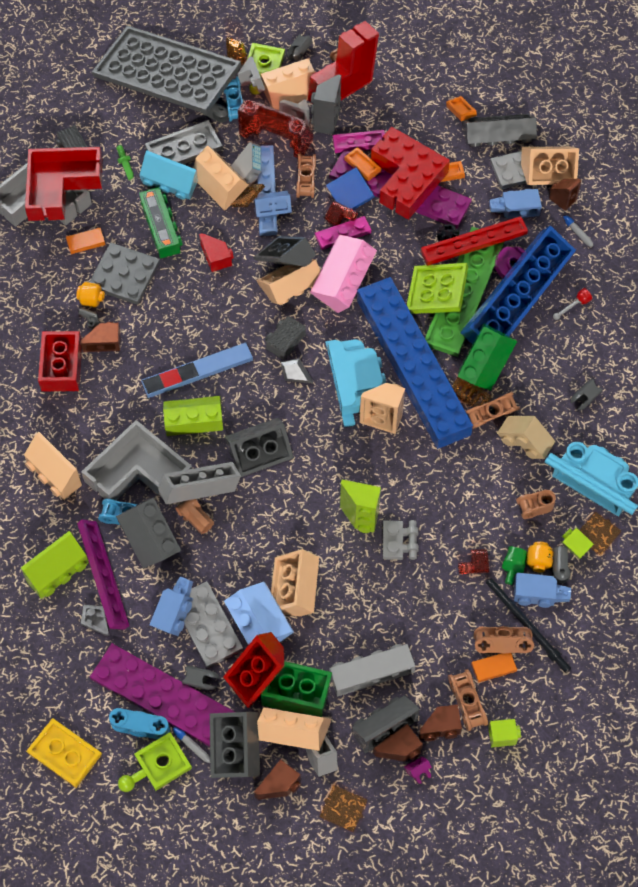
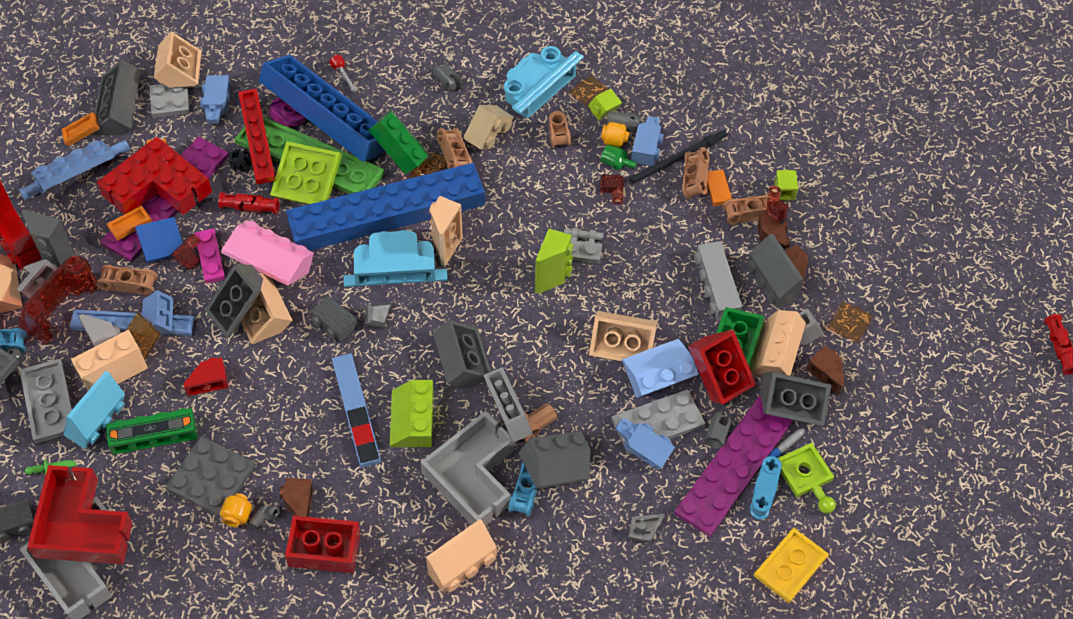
camera: 85 degrees left, 5 degrees down
lime slope [21,531,89,599] -> none
orange tile [66,228,105,254] -> none
magenta plate [77,519,129,630] -> none
dark pink plate [333,130,385,153] -> none
magenta tile [404,756,432,784] -> none
copper slope [549,178,582,211] -> none
light grey piece [563,216,593,247] -> none
none -> medium blue plate [19,140,130,201]
none -> red piece [218,192,280,214]
none -> clear red piece [766,186,788,224]

